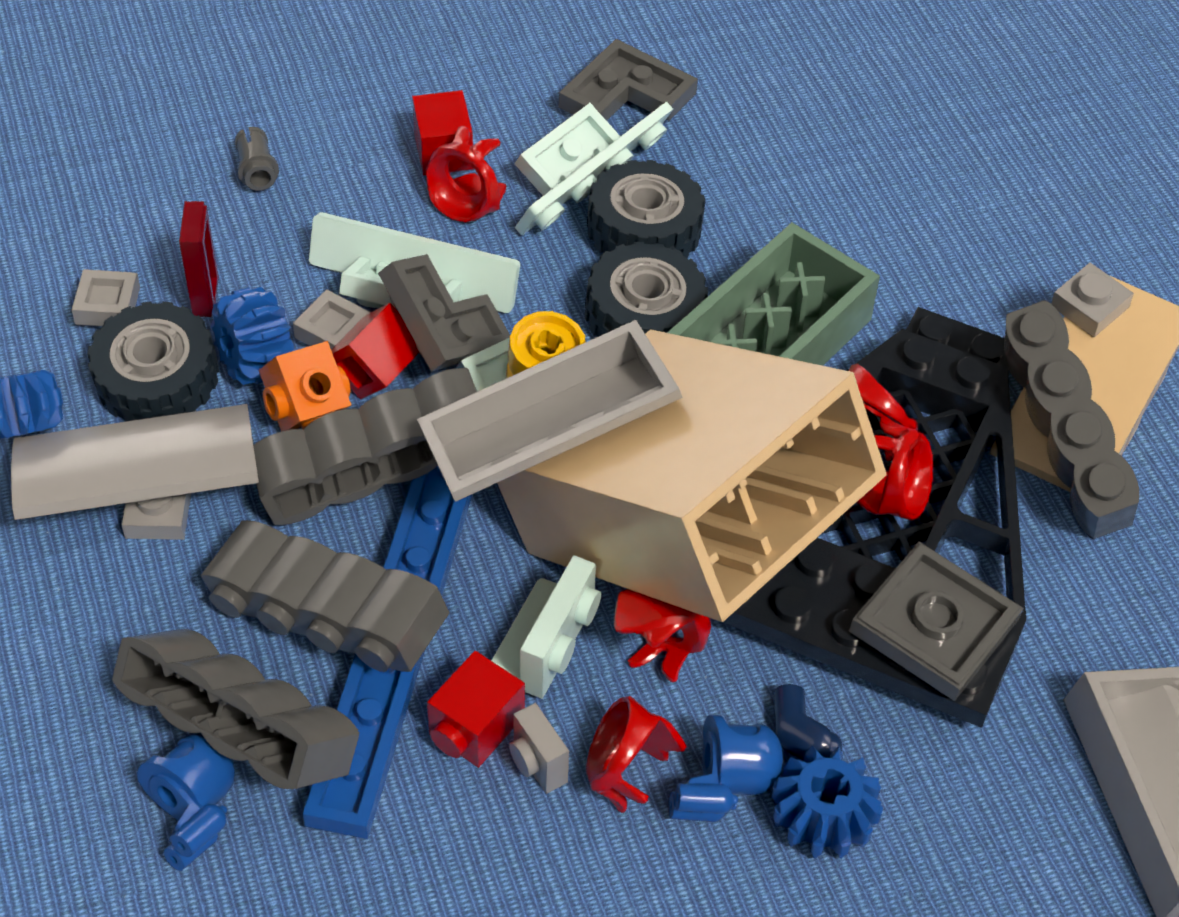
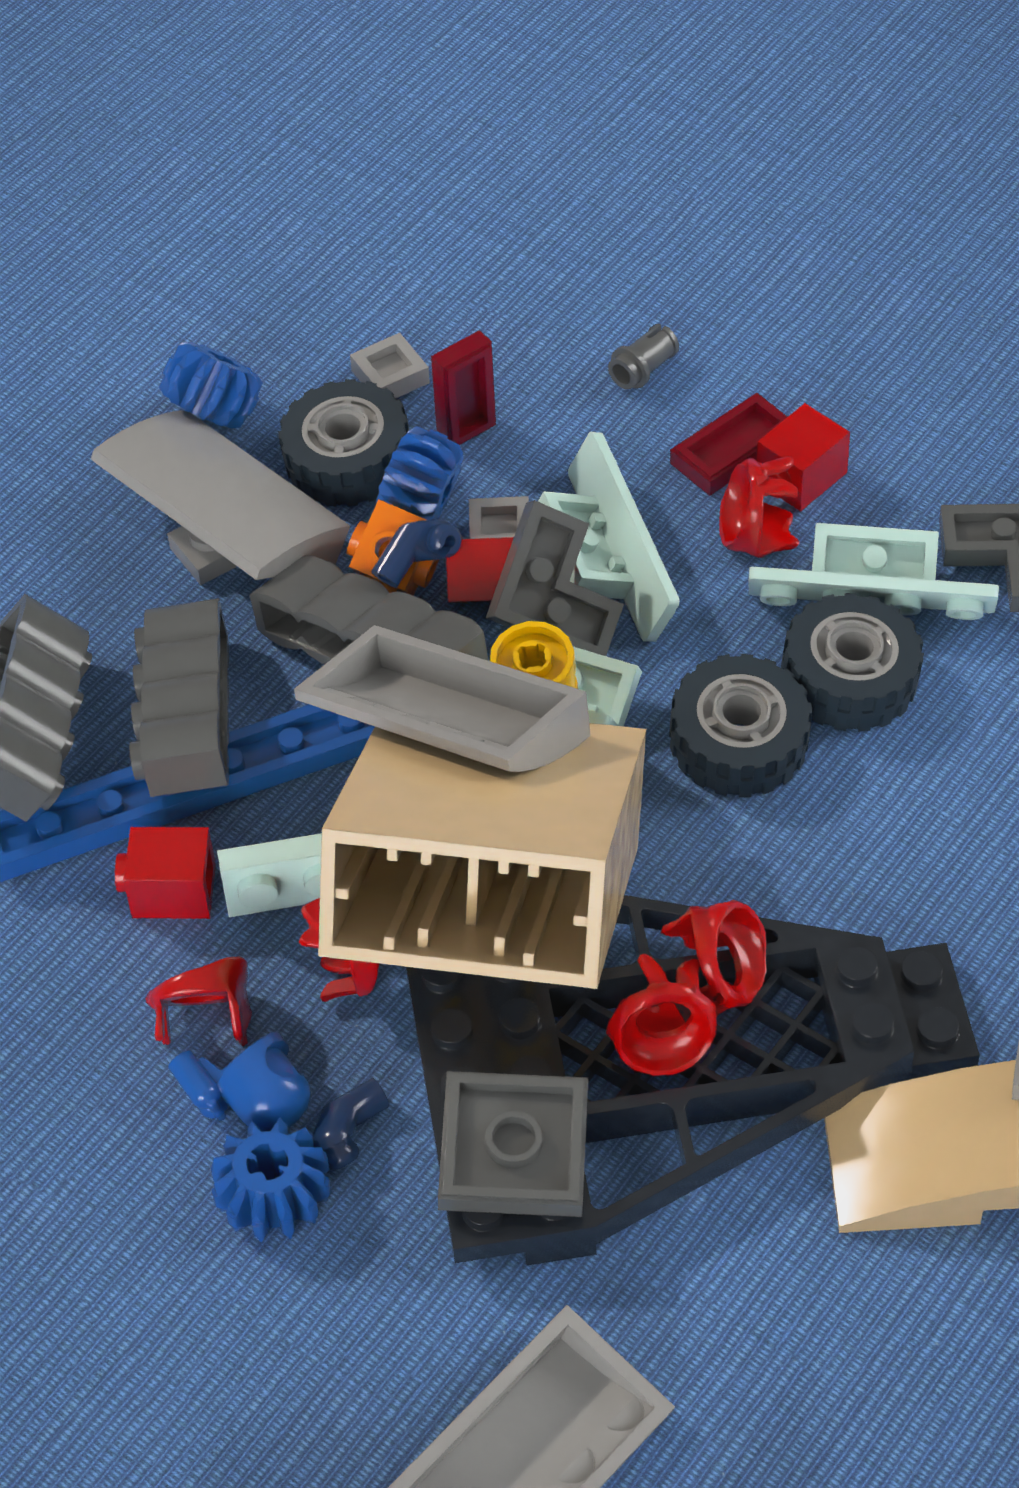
camera: 60 degrees right, 0 degrees up
light grey plate [509,703,569,794] -> none
sand green brick [667,222,880,366] -> none
dark grey brick [1004,300,1139,539] -> none
none -> dark blue arm [371,519,462,588]
none -> dark red tile [670,393,788,496]

